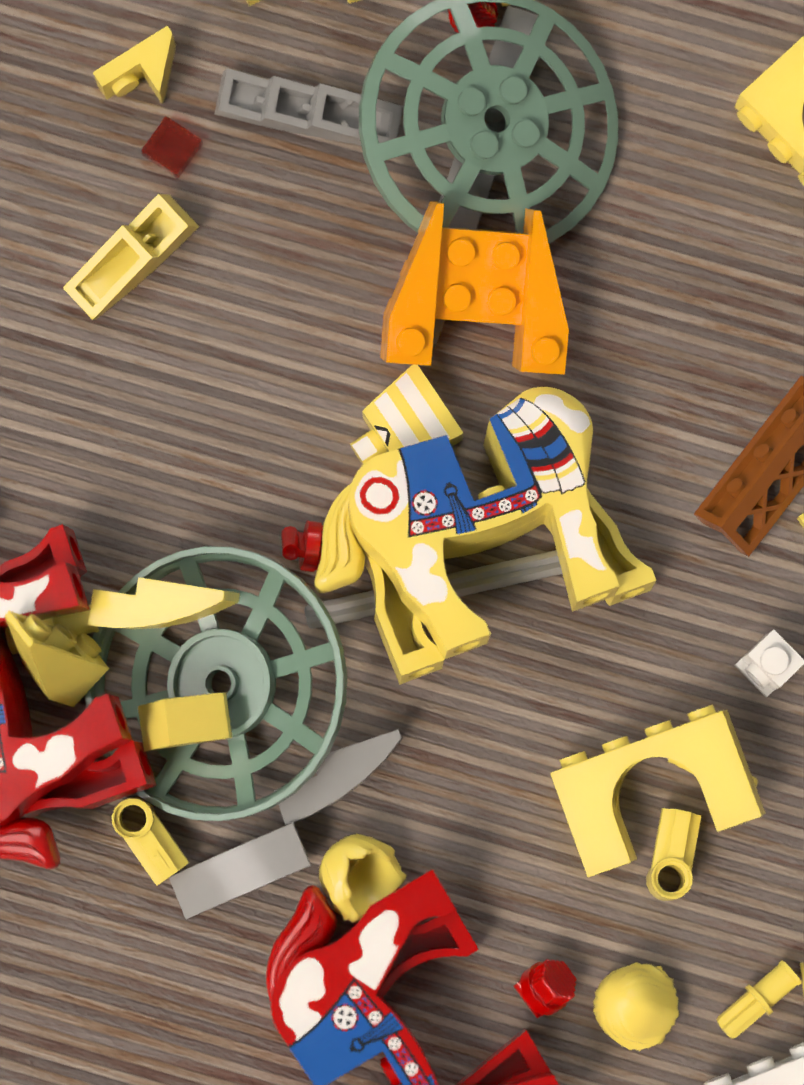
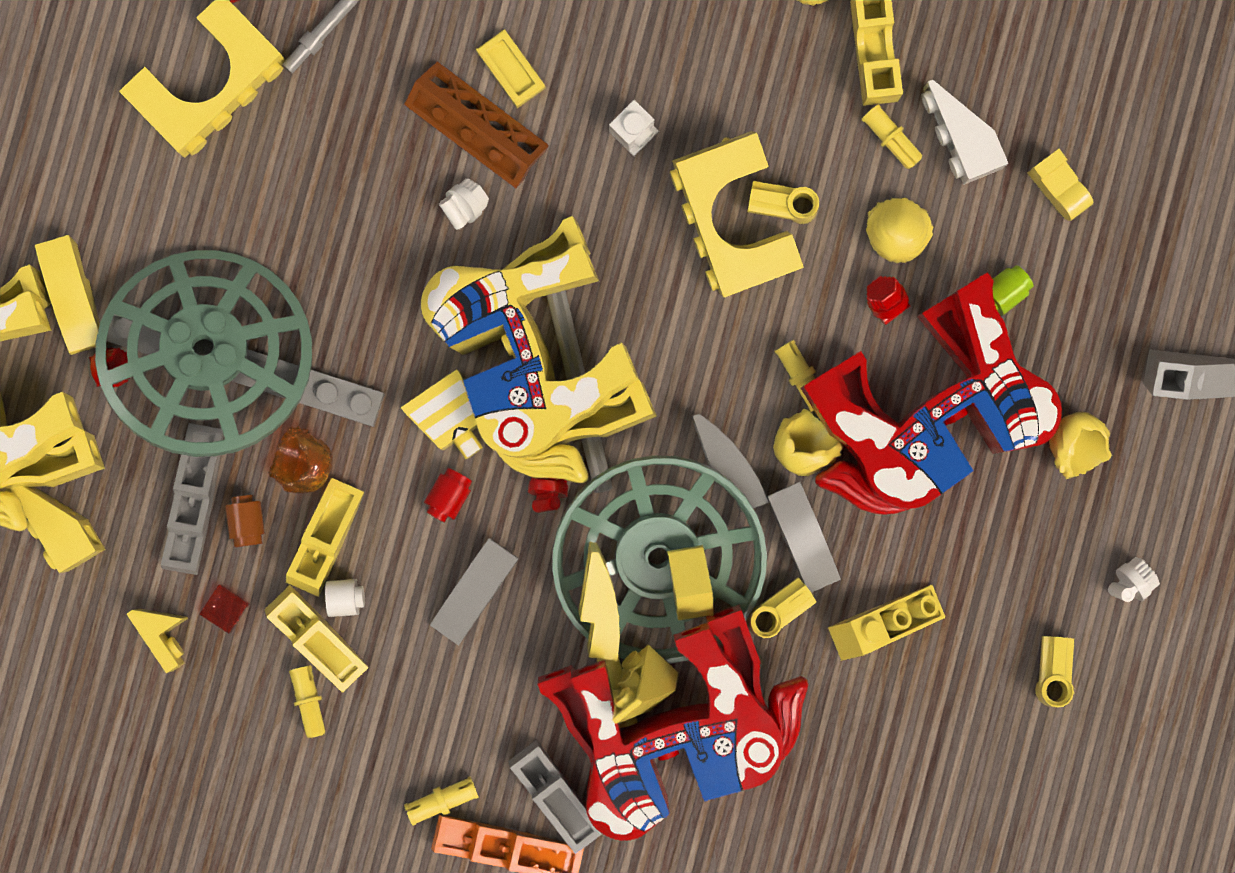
camera: 90 degrees left, 5 degrees up
light orange wedge [380,201,569,375] -> none
none -> dark orange brick [225,495,265,548]
none -> clear orange hair [268,426,333,493]
none -> light yellow slope [286,478,364,597]
none -> light yellow axle [289,665,325,738]
none -> white plate [325,579,365,617]
none -> red brick [424,468,472,523]
none -> light grey slope [430,538,519,646]
none -> white piece [439,179,489,230]
none -> light yellow pin [774,340,816,412]
none -> light yellow slope [828,585,946,661]

